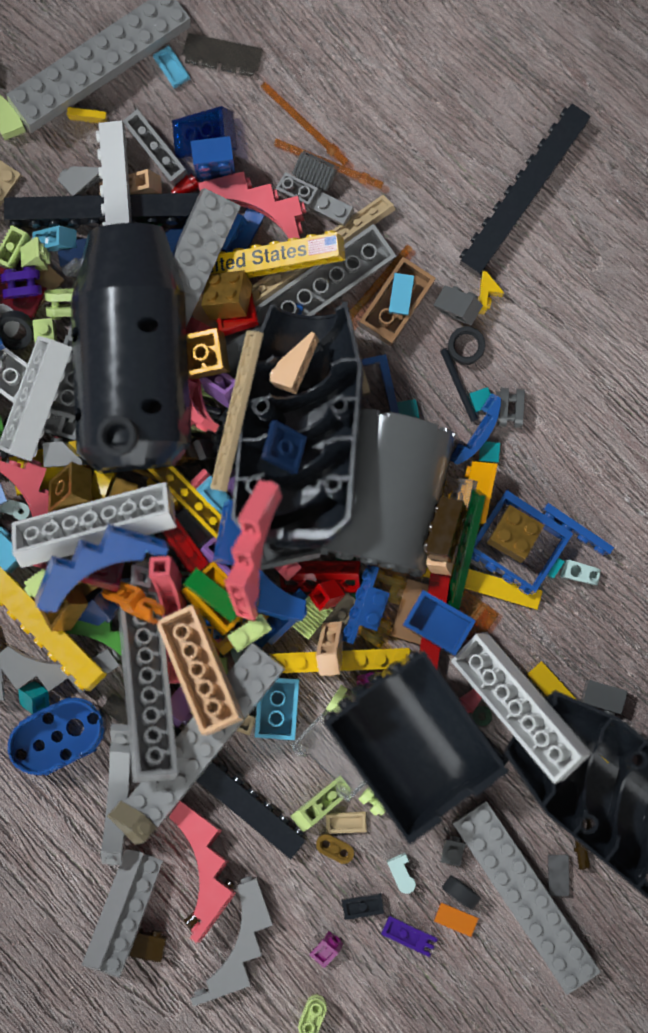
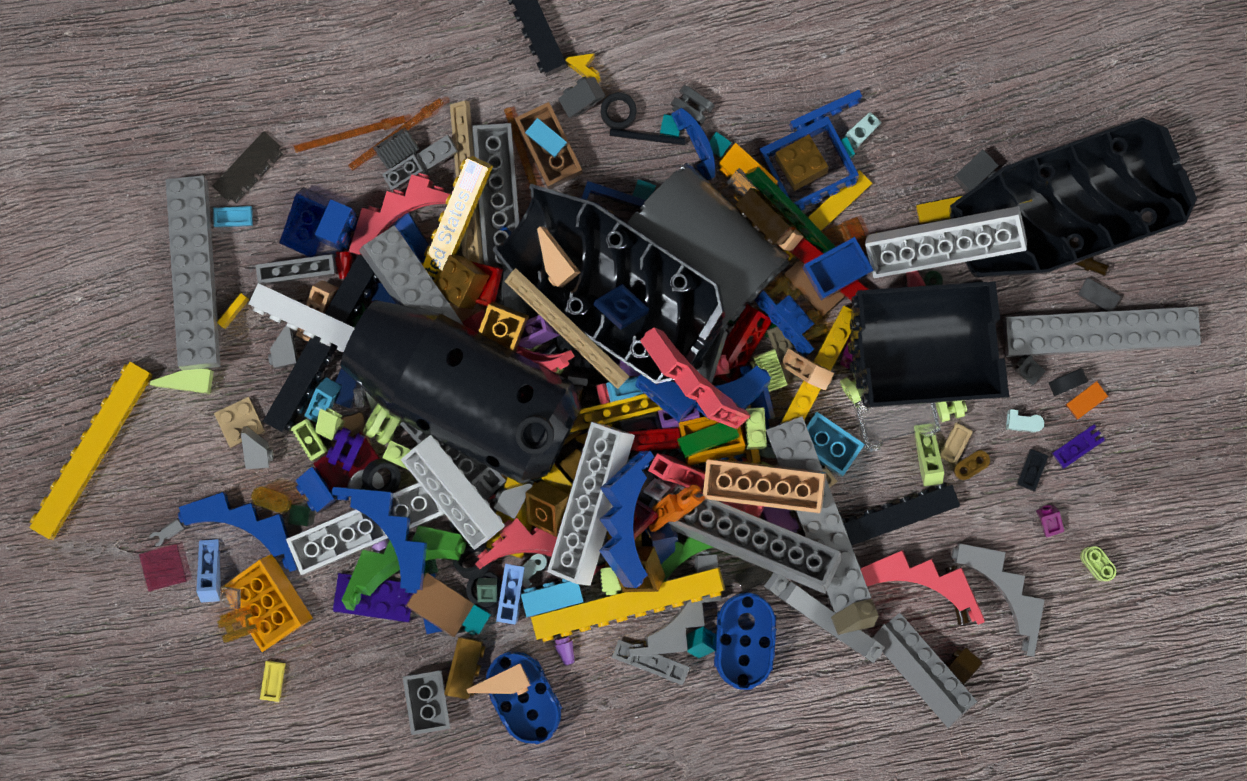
camera: 60 degrees left, 0 degrees up
red brick [309,579,345,611] -> none

